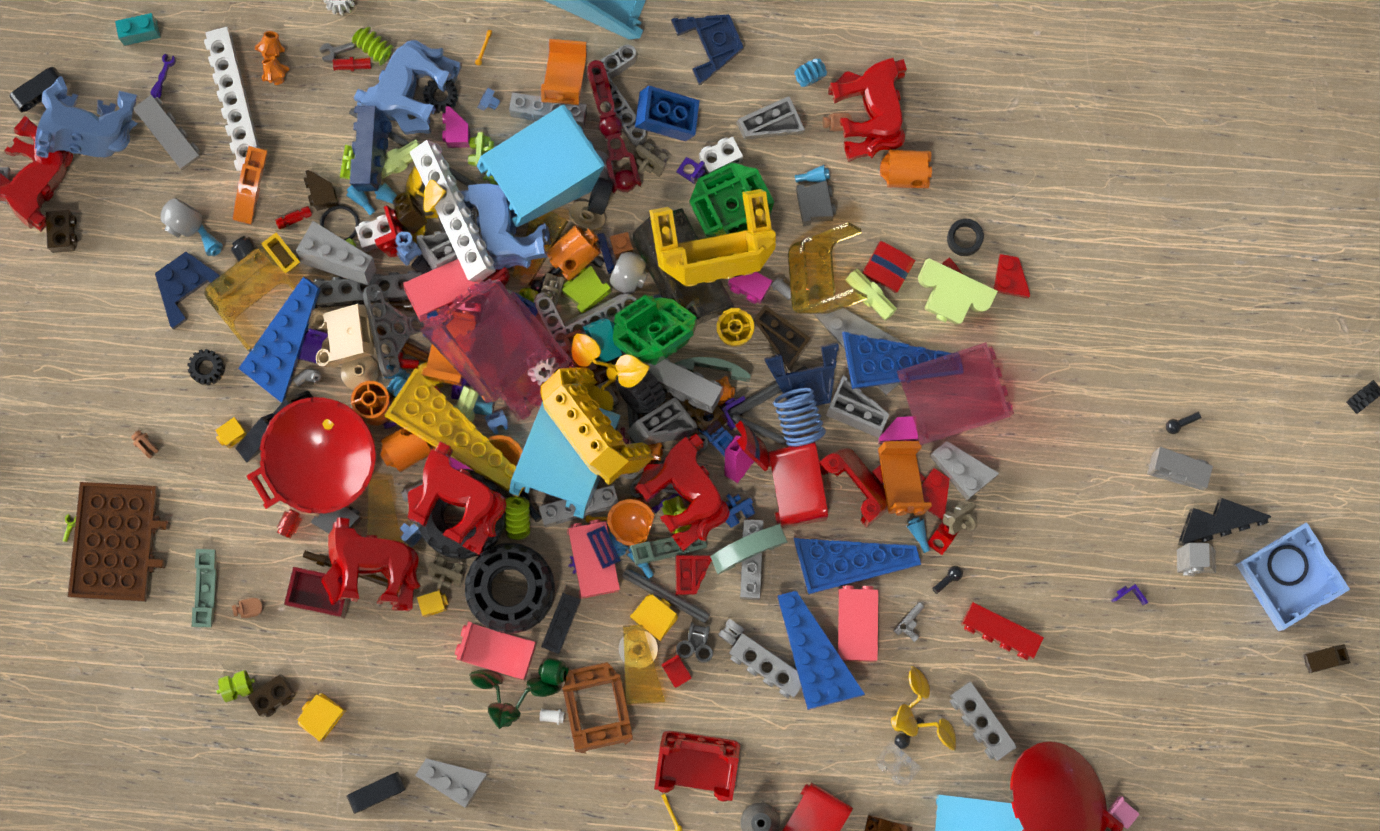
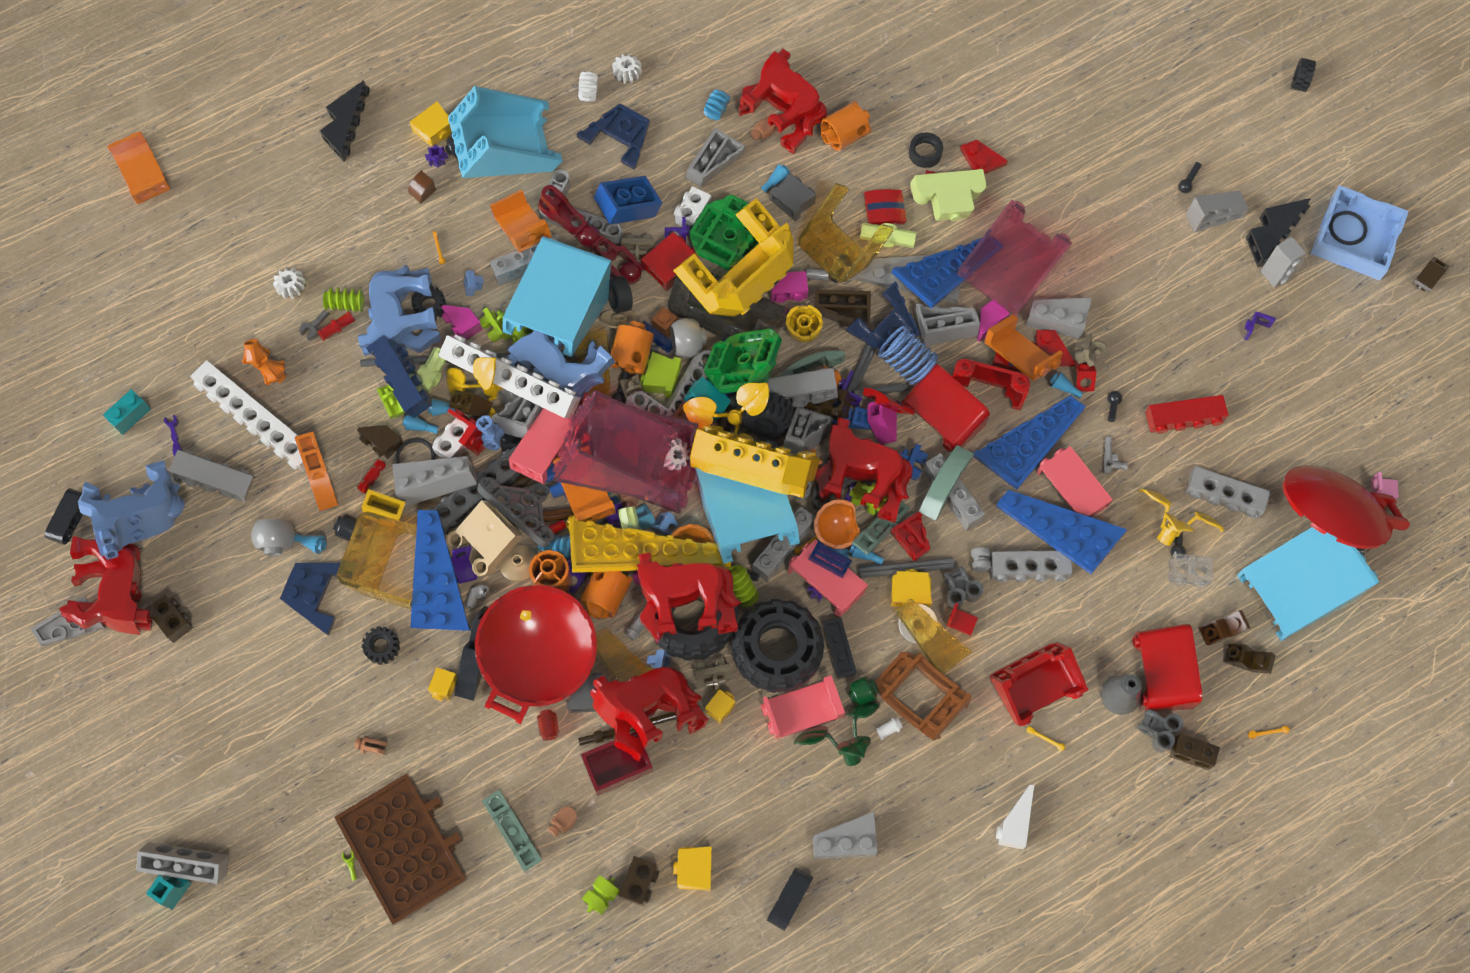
camera: 40 degrees left, 10 degrees down
none -> red brick [641,232,698,291]

